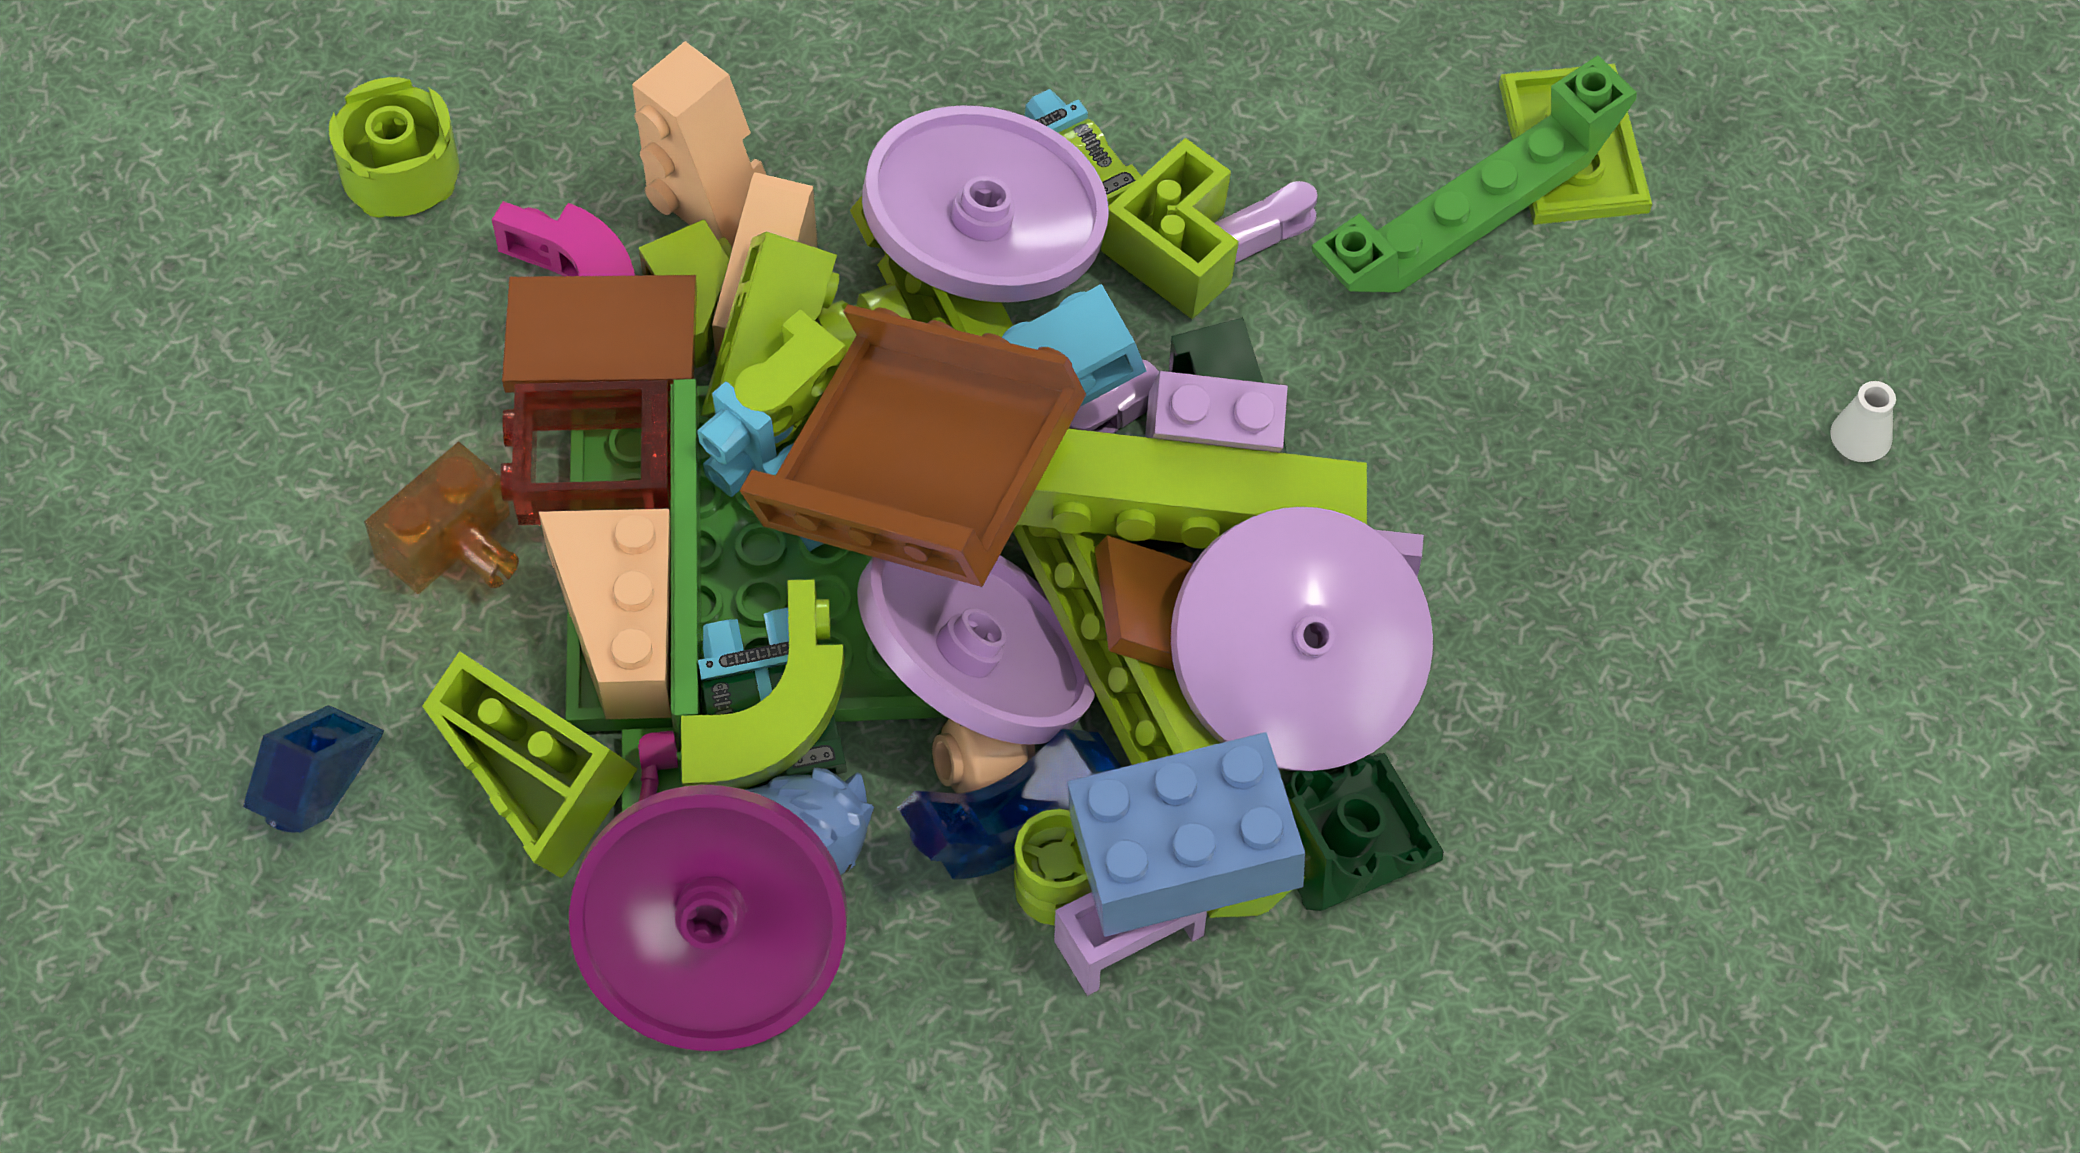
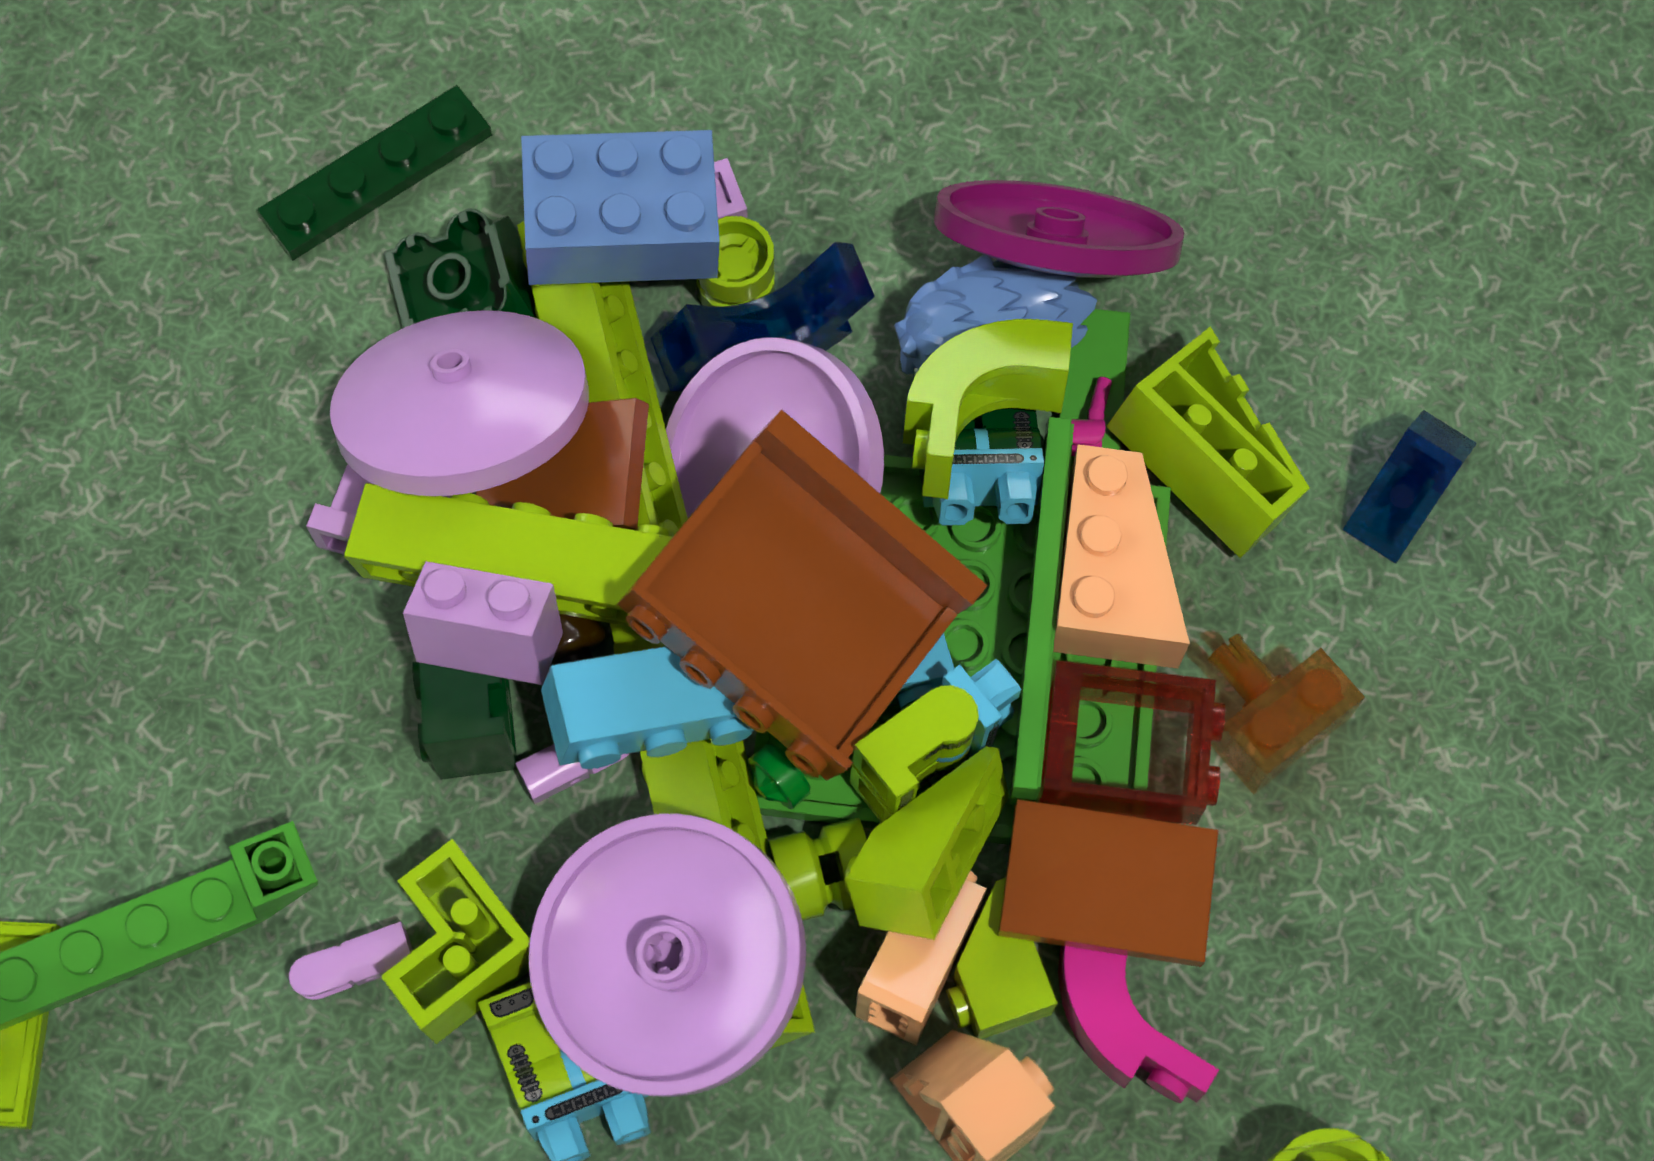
camera: 170 degrees left, 10 degrees up
none -> dark green plate [257,85,492,261]

